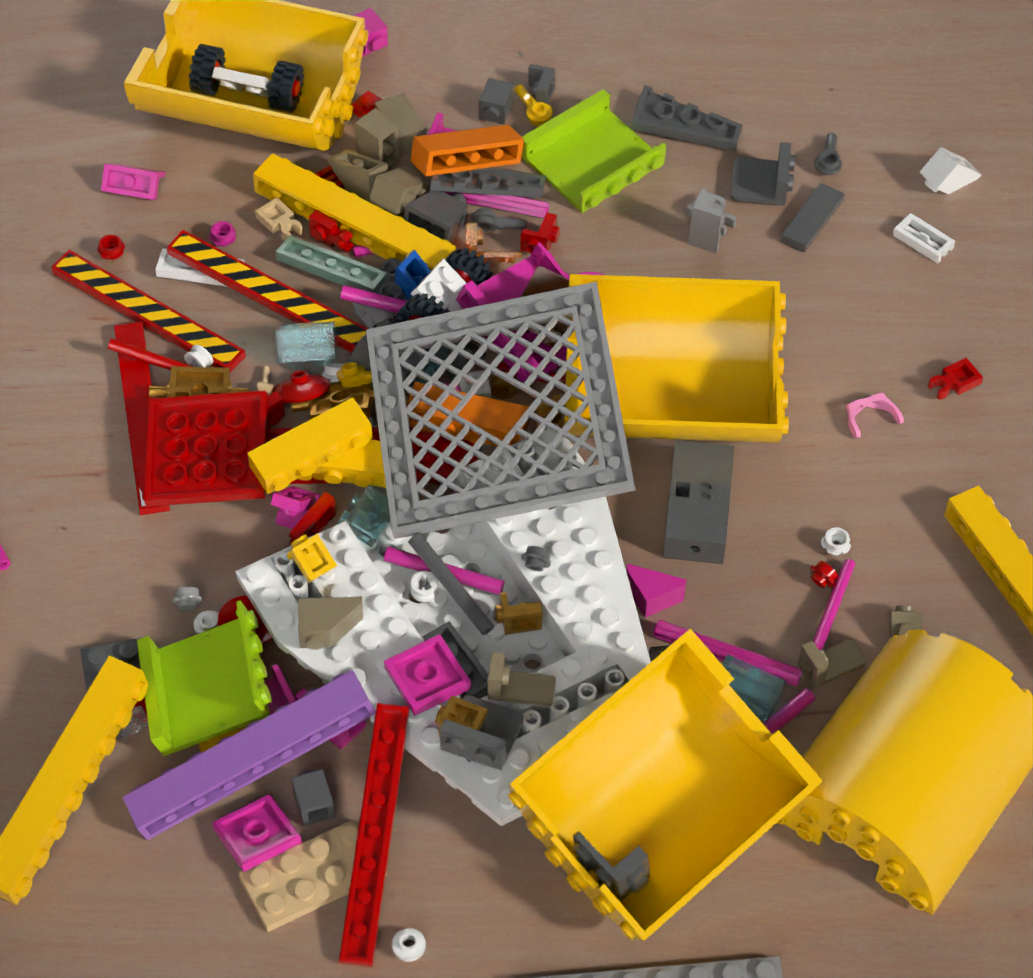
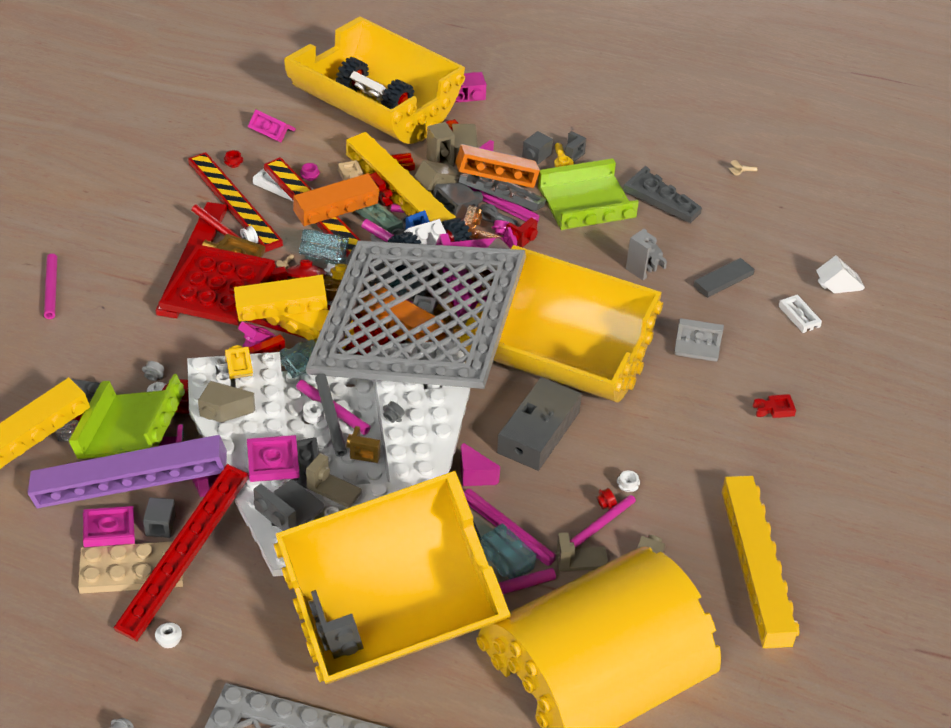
camera: 20 degrees right, 10 degrees down
dark tan slope [328,150,388,203] -> none
pearl gold bracket [435,695,488,737] -> none
dark grey bracket [731,142,795,206] -> none
dark grey plate [815,133,842,175] -> none
bright pink cap [845,393,904,439] -> none
none -> orange brick [293,173,379,226]
none -> dark pink plate [492,220,509,236]
none -> light grey bracket [674,318,724,362]
none -> tan hand [729,160,757,176]

